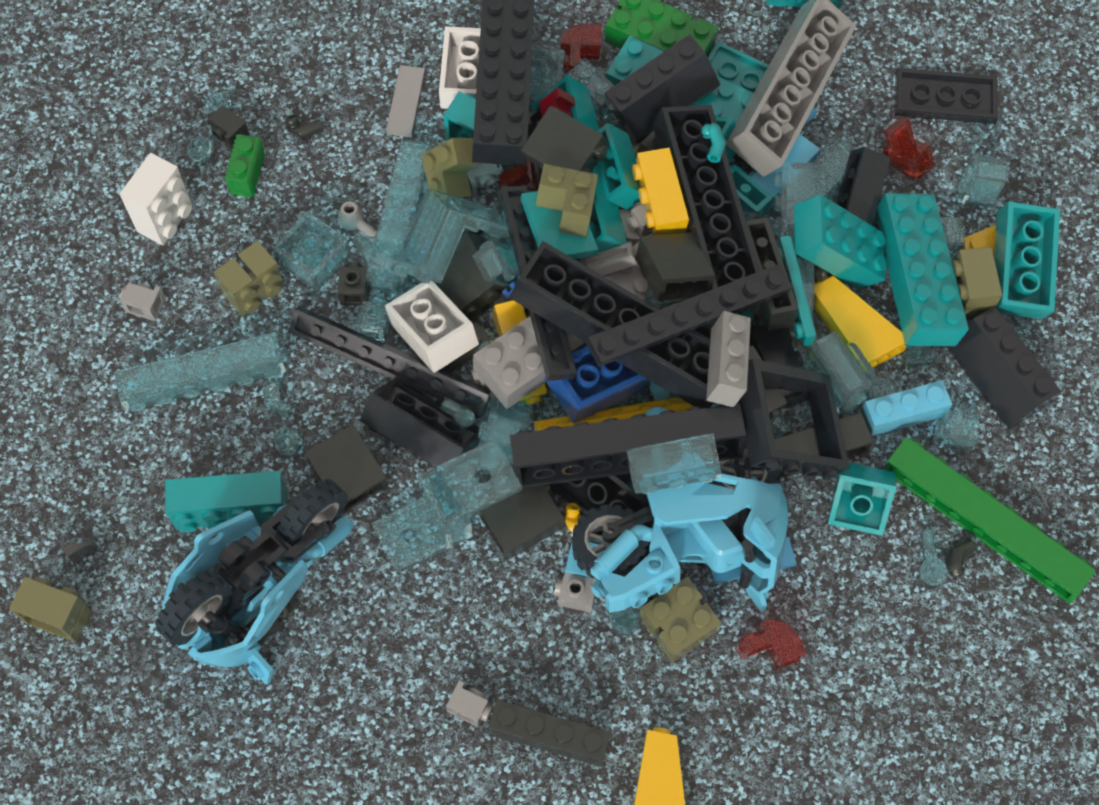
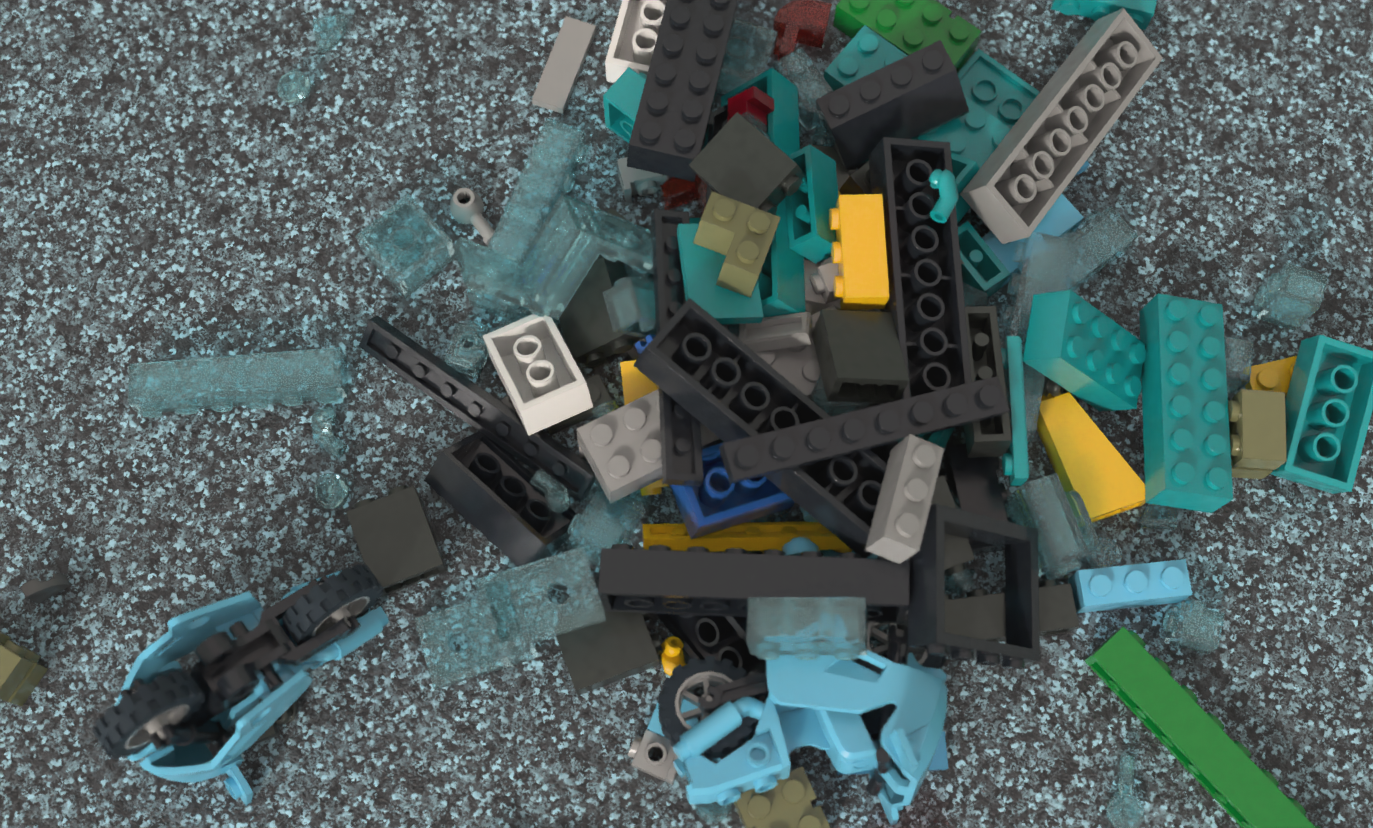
camera: 10 degrees right, 5 degrees up
white brick [120,153,193,245] -> none
light grey brick [120,283,166,322] -> none
teal brick [165,471,288,532] -> none
pearl dark grey brick [207,105,250,152] -> none
olive piece [214,240,284,317] -> none
green brick [224,134,265,198] -> none
pearl dark grey arm [285,114,324,138] -> none
pearl dark grey brick [338,262,368,305] -> none
olive brick [422,138,482,205] -> none
teal slope [828,463,896,536] -> none
black brick [836,147,891,226] -> none
clear red brick [883,116,935,180] -> none
black tile [894,68,998,124] -> none
black slope [945,306,1061,430] -> none
pearl dark grey arm [945,539,976,578] -> none

